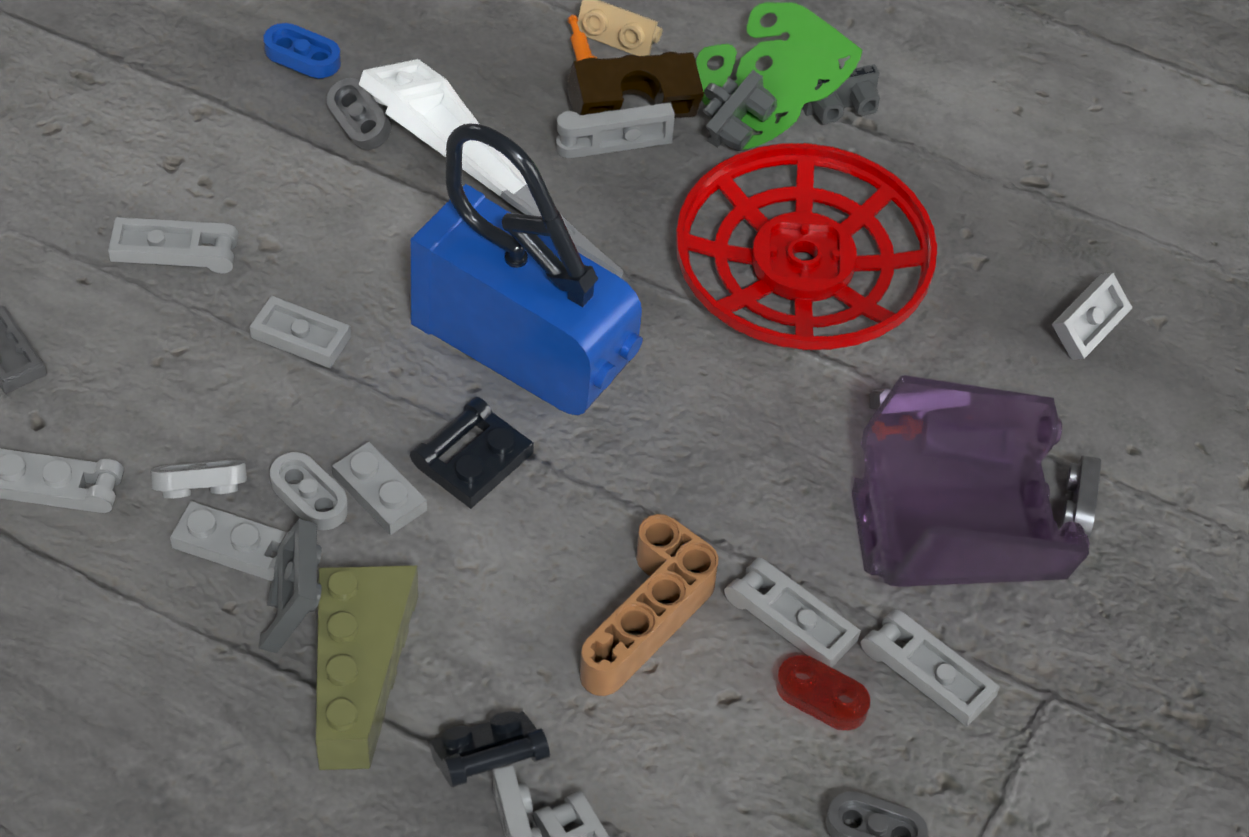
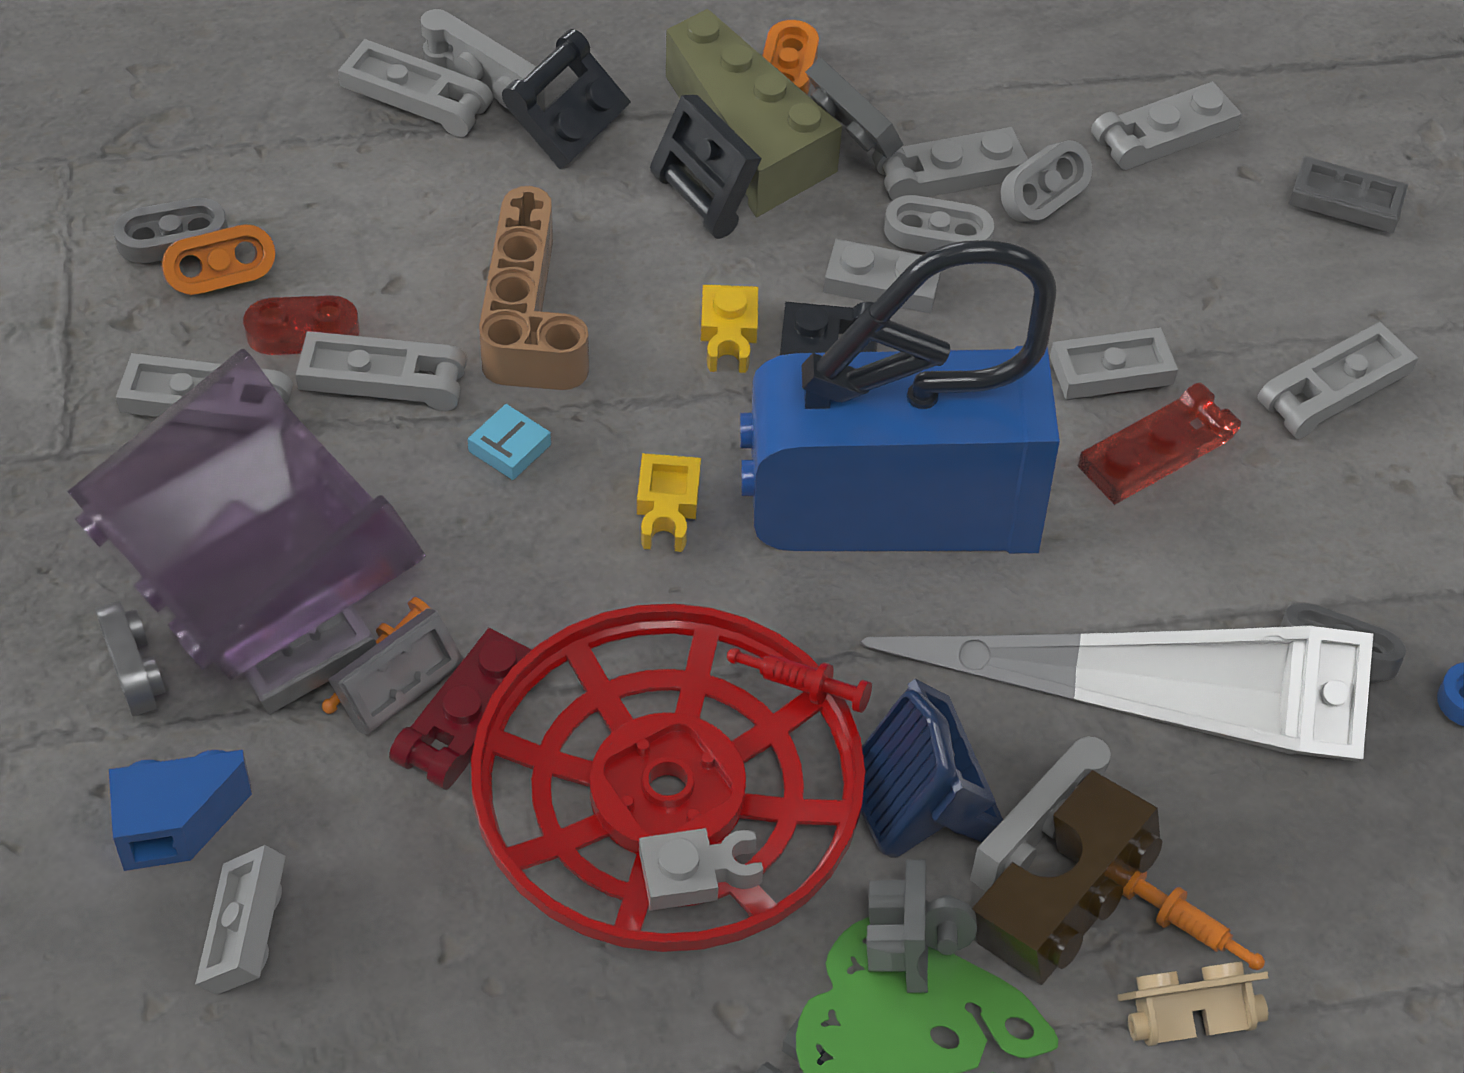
camera: 145 degrees right, 0 degrees up
none -> blue slope [109,749,252,871]
none -> orange plate [162,224,275,295]
none -> dark red plate [389,627,532,790]
none -> medium azure tile [468,404,551,480]
none -> yellow plate [637,453,701,552]
none -> light grey plate [639,828,763,911]
none -> black plate [650,95,762,239]
none -> yellow plate [701,284,758,373]
none -> red piece [727,648,872,713]
none -> orange plate [762,20,819,95]
none -> dark blue piece [861,679,1003,858]
none -> clear red plate [1078,382,1241,505]

